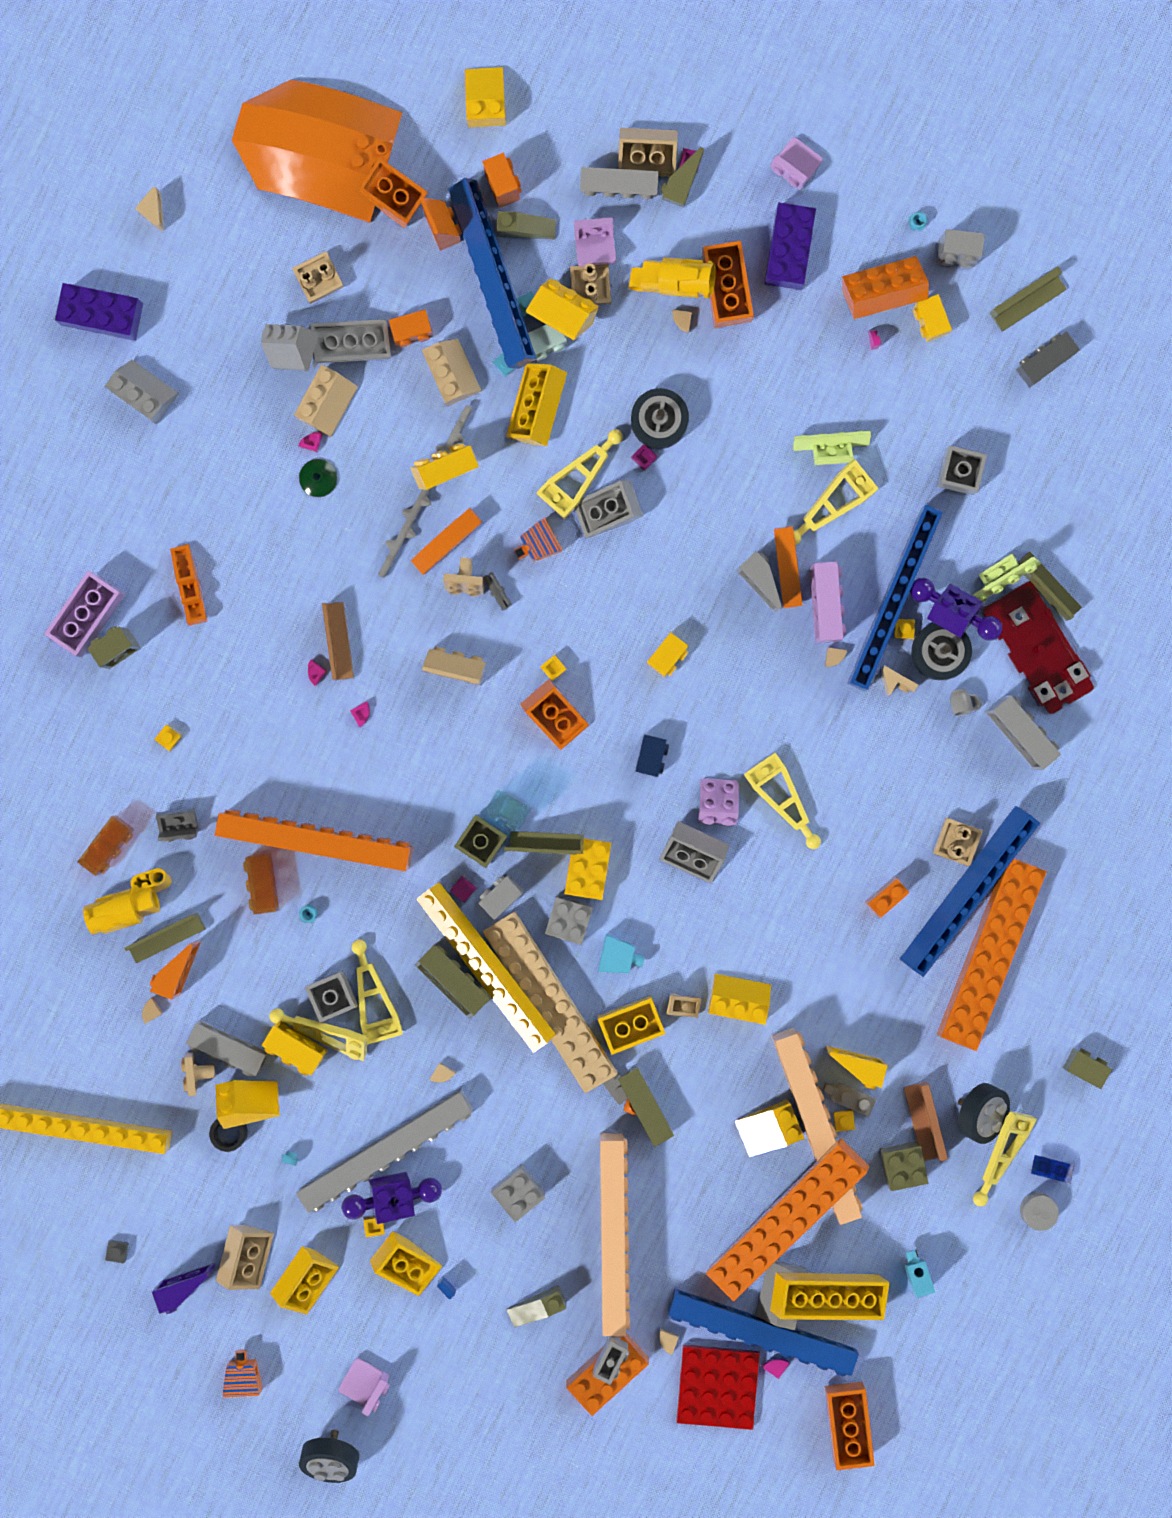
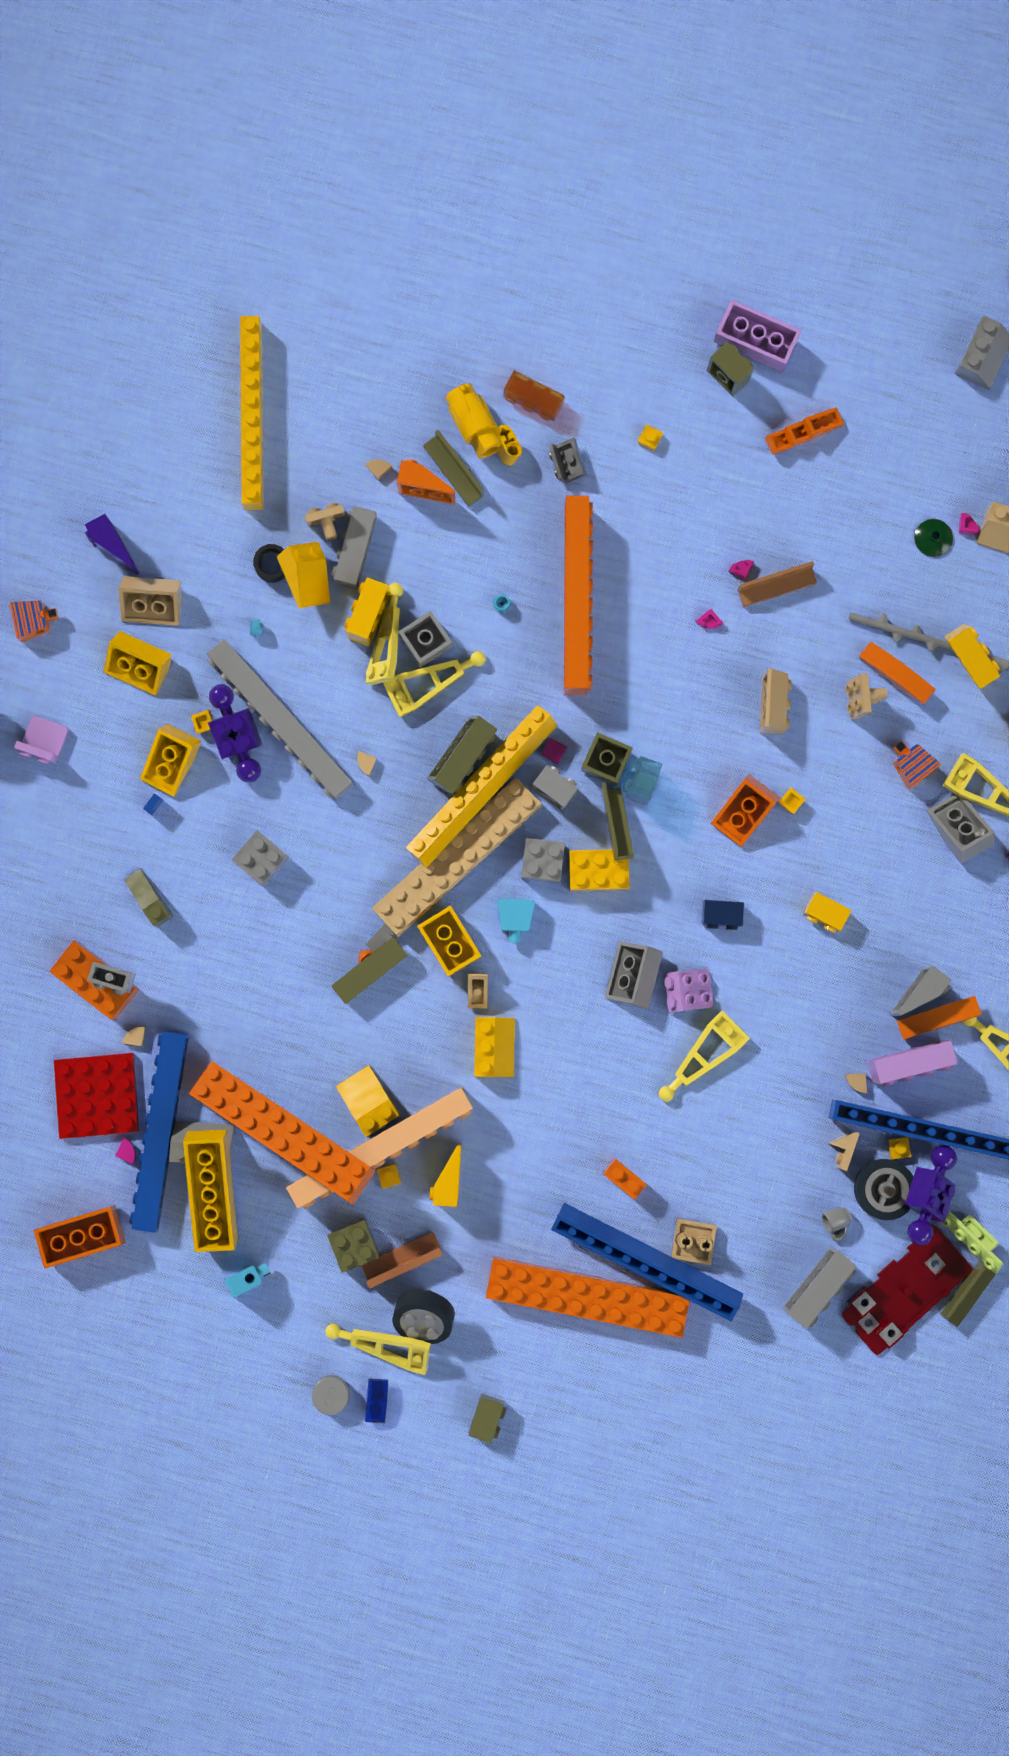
camera: 85 degrees right, 5 degrees down
dark grey plate [105,1240,129,1263] -> none
clear orange brick [243,853,279,915] -> none
dark grey pin [483,572,513,611] -> none
light nougat brick [600,1133,630,1336] -> none
light grey hinge [822,1082,877,1117] -> none

